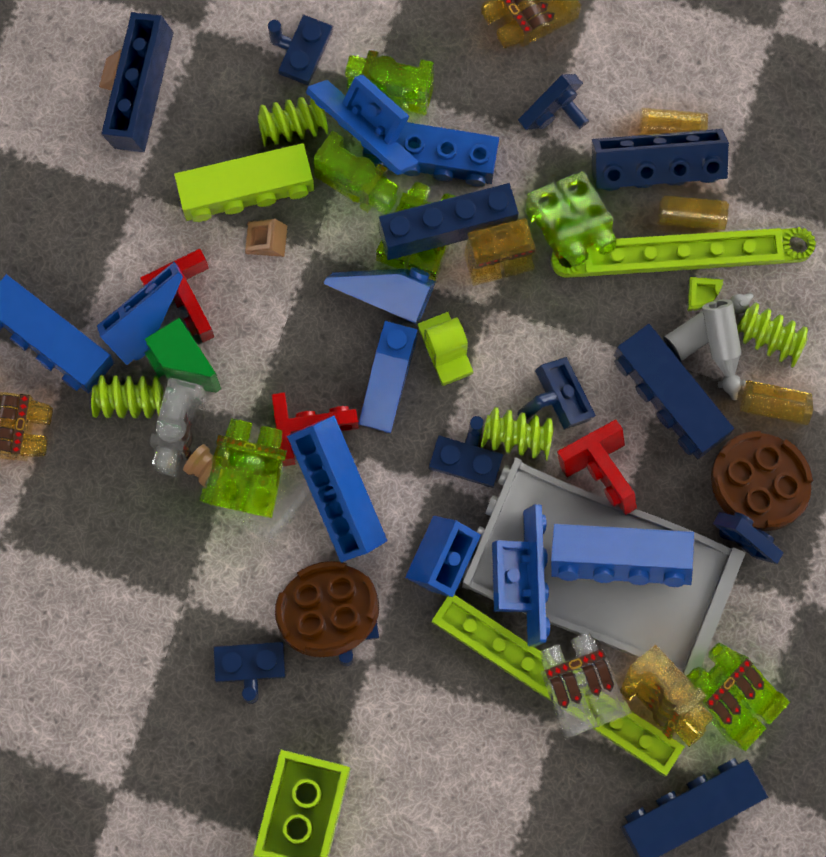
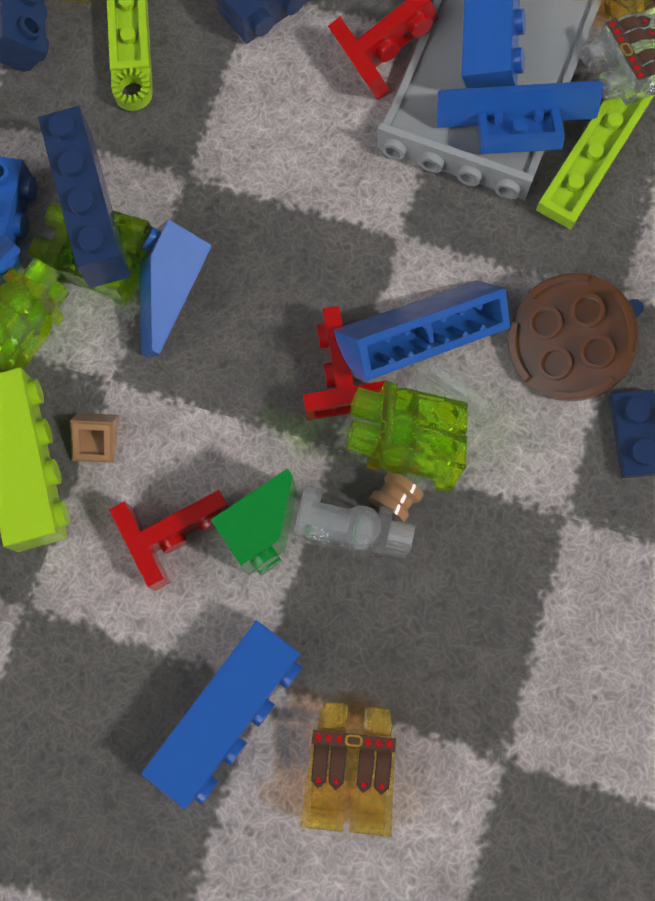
camera: 85 degrees left, 0 degrees up
lime piece [91,375,164,419] -> none
blue slope [97,262,183,365] -> none
blue slope [358,321,418,433] -> none
blue brick [405,516,481,598] -> none
lime tile [417,312,474,386] -> none
dark blue plate [429,416,503,488] -> none
clear yellow hips [464,218,536,286] -> none
lime piece [481,407,554,461] -> none
dark blue plate [517,357,596,430] -> none
clear neon green hips [525,171,617,267] -> none

